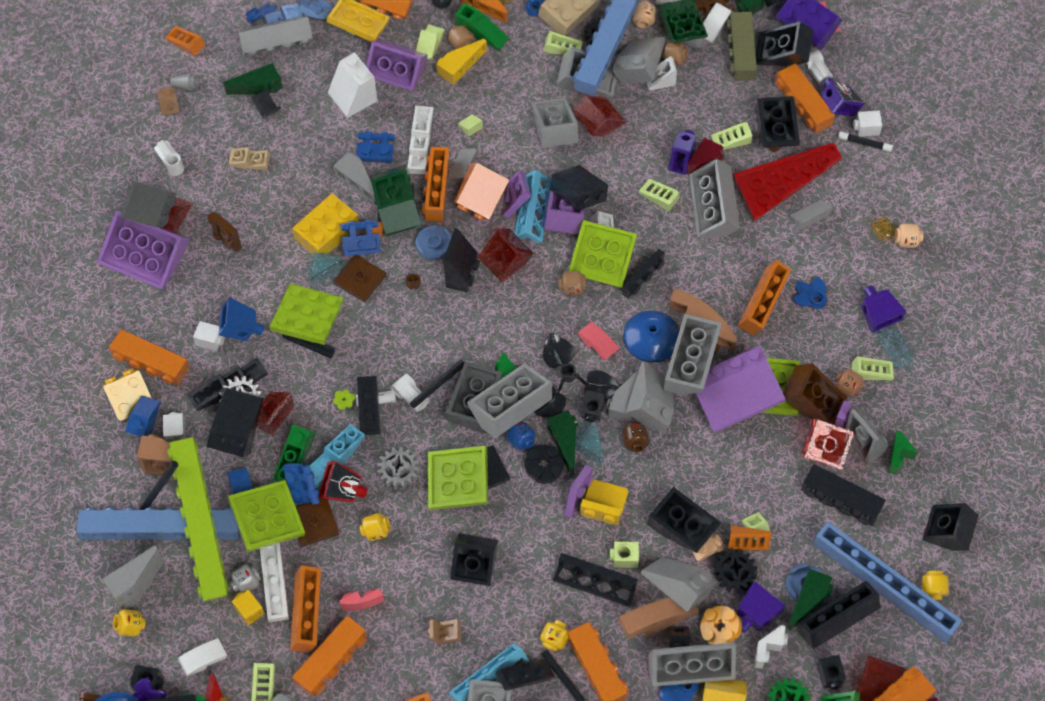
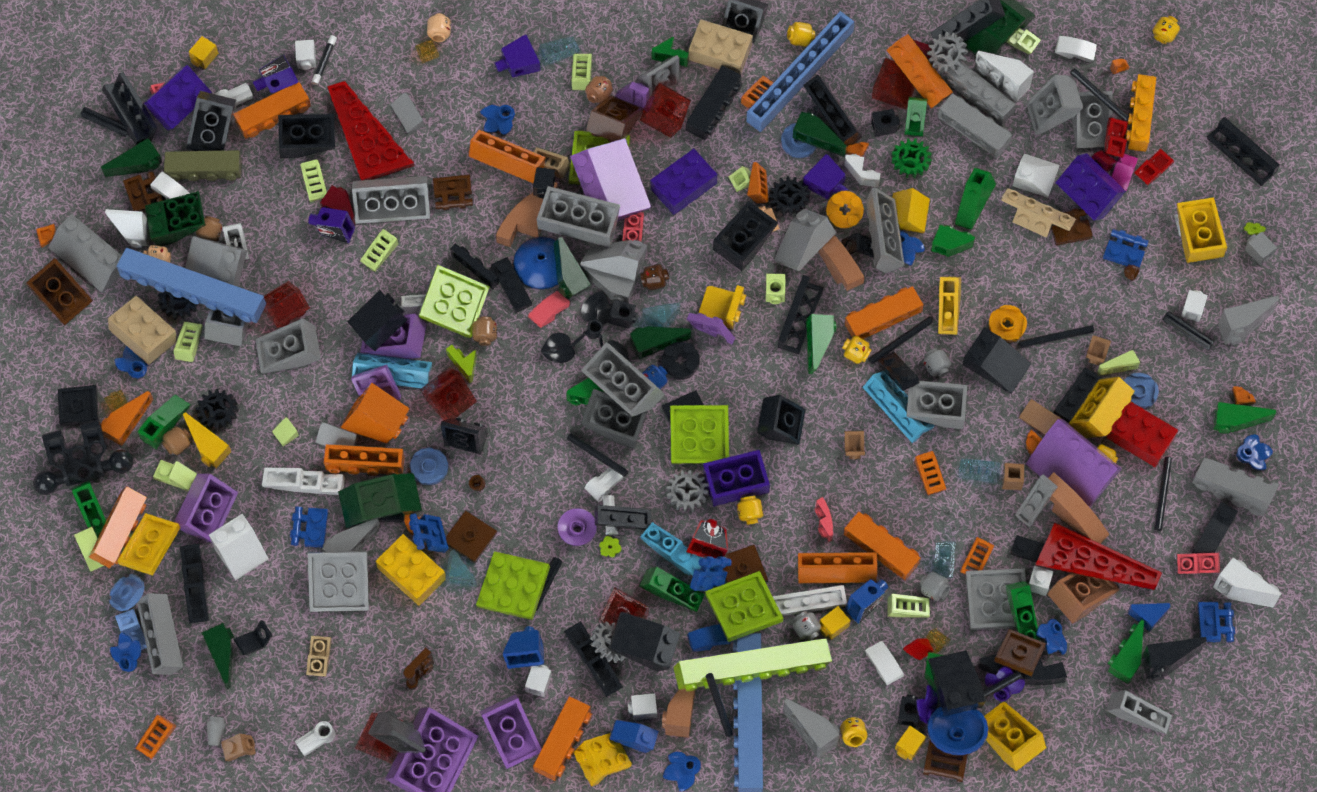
camera: 90 degrees left, 5 degrees up
none -> black slope [179,543,209,624]
none -> yellow brick [188,36,219,69]
none -> black gear [196,389,239,431]
none -> light grey plate [308,551,369,612]
none -> reddish brown plate [433,174,473,210]
none -> lime slope [446,345,477,383]
none -> medium lavender slope [479,694,542,769]
none -> black plate [491,257,532,313]
none -> black brick [533,167,556,199]
none -> tan slope [534,147,571,179]
none -> slope [554,237,591,300]
none -> medium lavender dish [558,508,597,546]
none -> coral slope [623,212,644,242]
none -> dark purple brick [650,148,718,215]
none -> blue plate [663,752,701,792]
none -> tan brick [689,19,753,74]
none -> dark purple brick [703,450,770,507]
none -> orange slope [741,76,774,109]
none -> slope [806,314,836,374]
none -> blue torso [844,579,888,624]
none -> orange tile [846,142,869,157]
none -> yellow brick [895,726,926,761]

